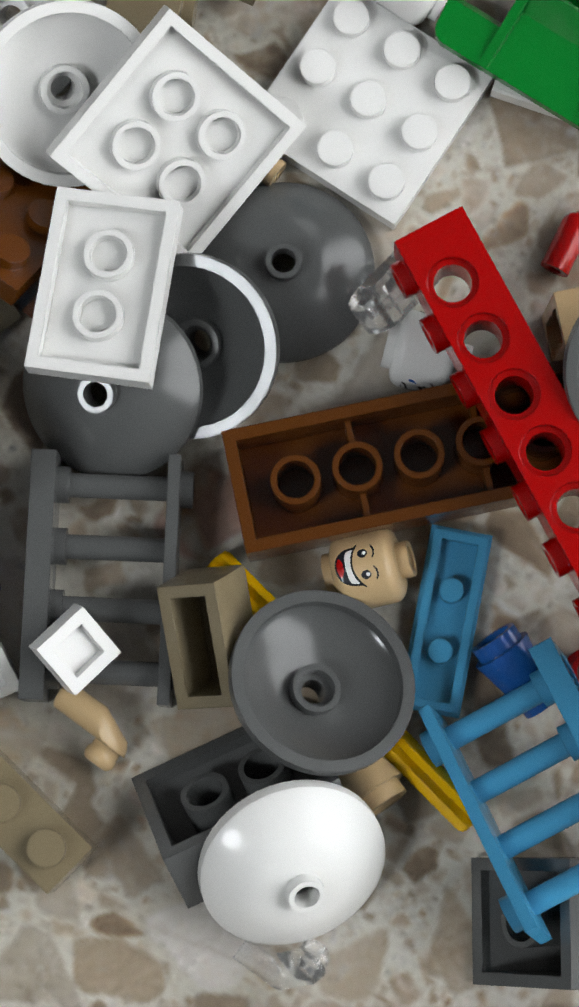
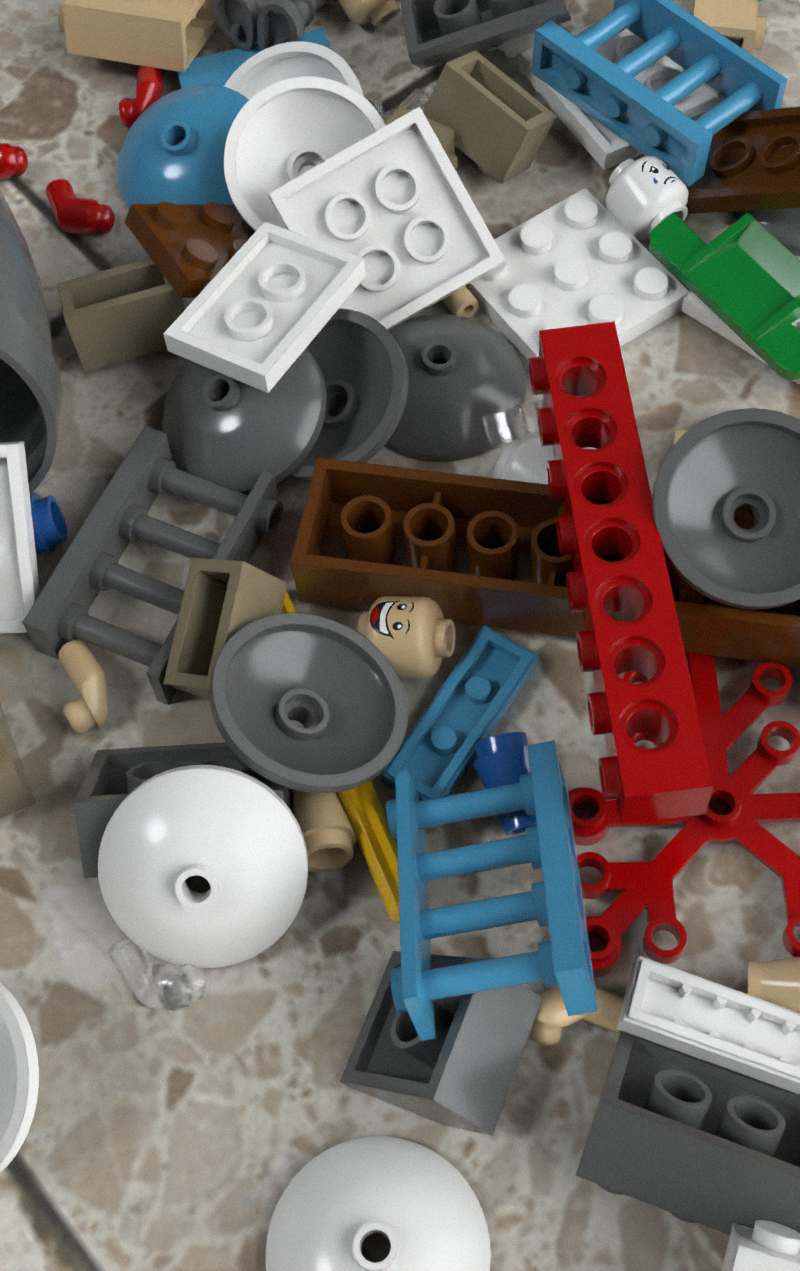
camera: 25 degrees right, 20 degrees down
white plate [28,603,121,696] -> none

